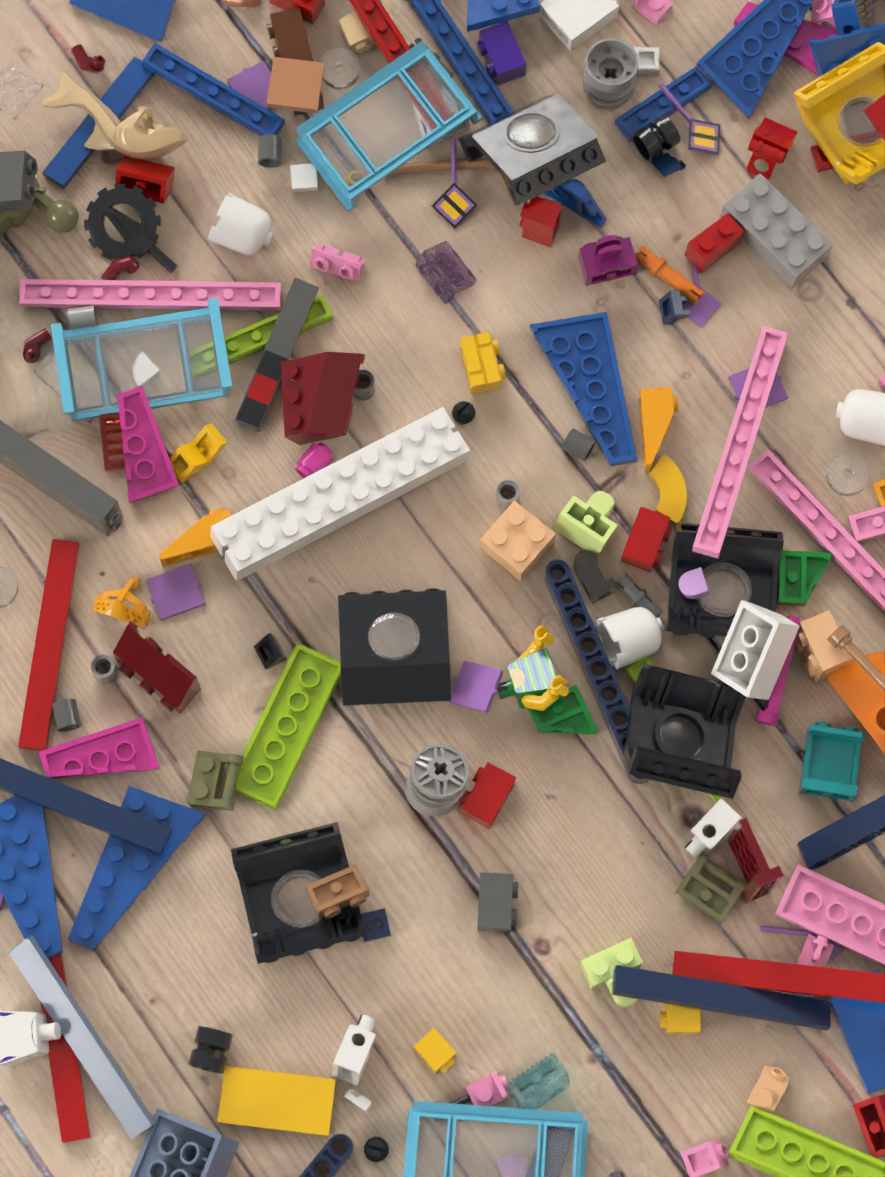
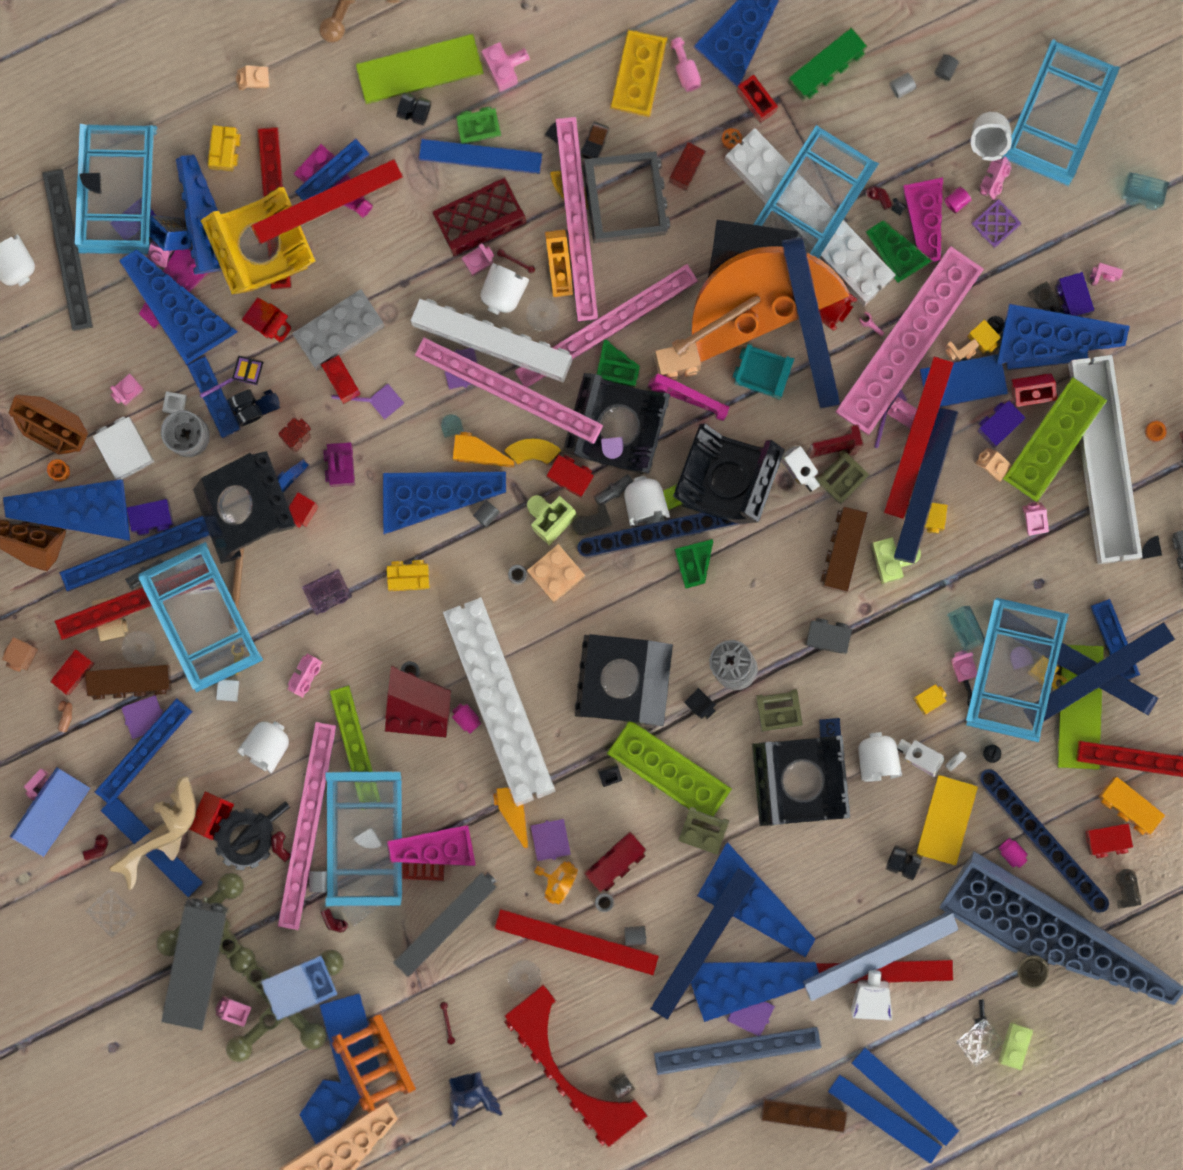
camera: 85 degrees left, 10 degrees up
dark pink wing [39,717,160,779] -> none
yellow slope [169,423,228,483] -> none
tile [235,278,319,431] -> none
dark grey beam [258,134,282,168] -> none
nougat tile [266,57,325,113] -> none
medium nougat bracket [305,864,369,918] -> none
piece [431,137,478,229] -> none
medium lavender piece [448,661,504,713] -> none
black piece [452,401,476,424] -> none
red brick [459,762,517,830] -> none
torso [497,625,569,711] -> none
orange pin [635,245,705,305] -> none
dark blue tile [659,290,691,325] -> none
white slope [711,600,800,700] -> none
none -> clear red brick [278,418,311,453]
none -> white brick [411,299,573,383]
none -> clear light blue tile [441,414,464,438]
none -> black bracket [684,688,716,720]
none -> olive plate [756,689,803,732]
none -> reddish brown brick [820,506,868,593]
none -> white cylinder [858,732,902,782]
none -> dark purple brick [977,401,1026,448]

